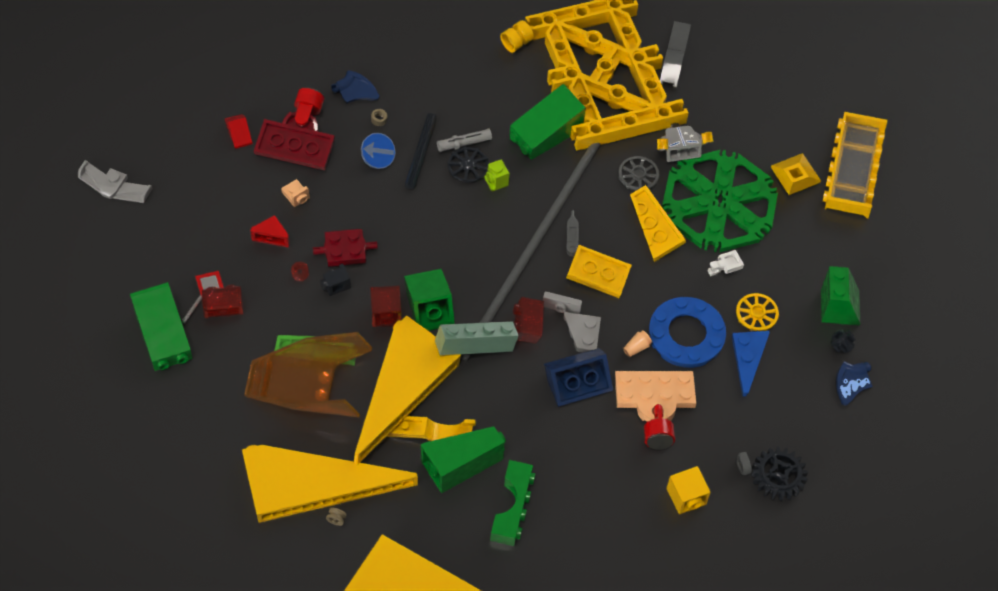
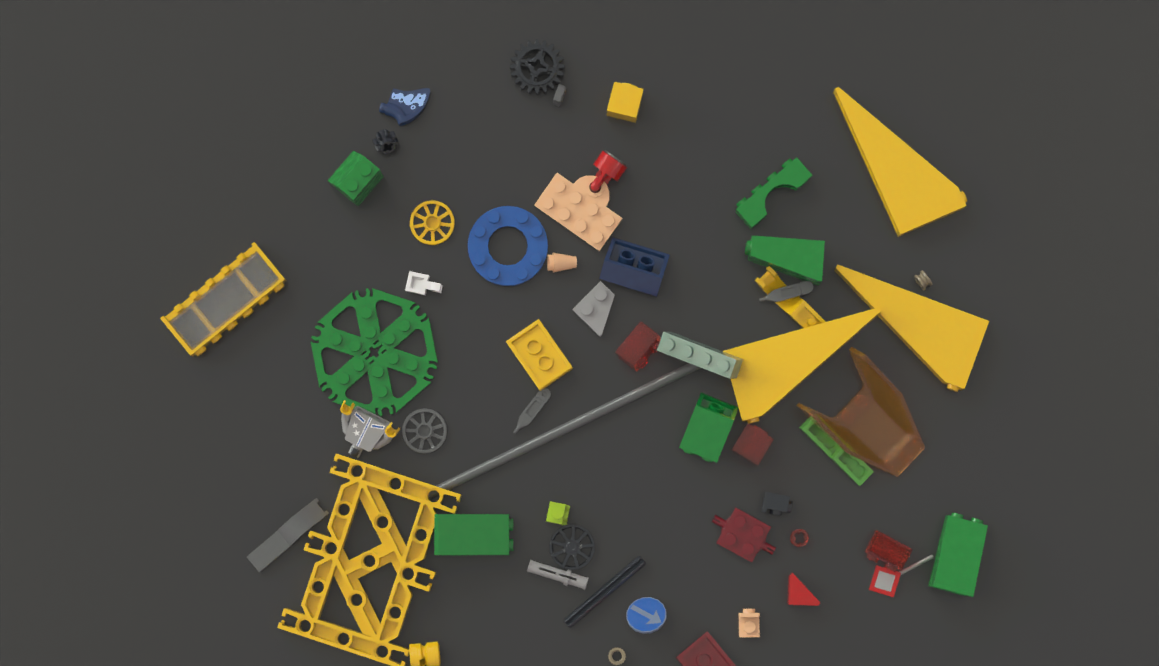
camera: 135 degrees left, 25 degrees up
light grey plate [542,292,582,314] -> none
yellow wing [630,185,686,262] -> none
blue wing [732,331,770,396] -> none
yellow slope [771,153,821,195] -> none
none -> dark grey piece [759,281,813,302]

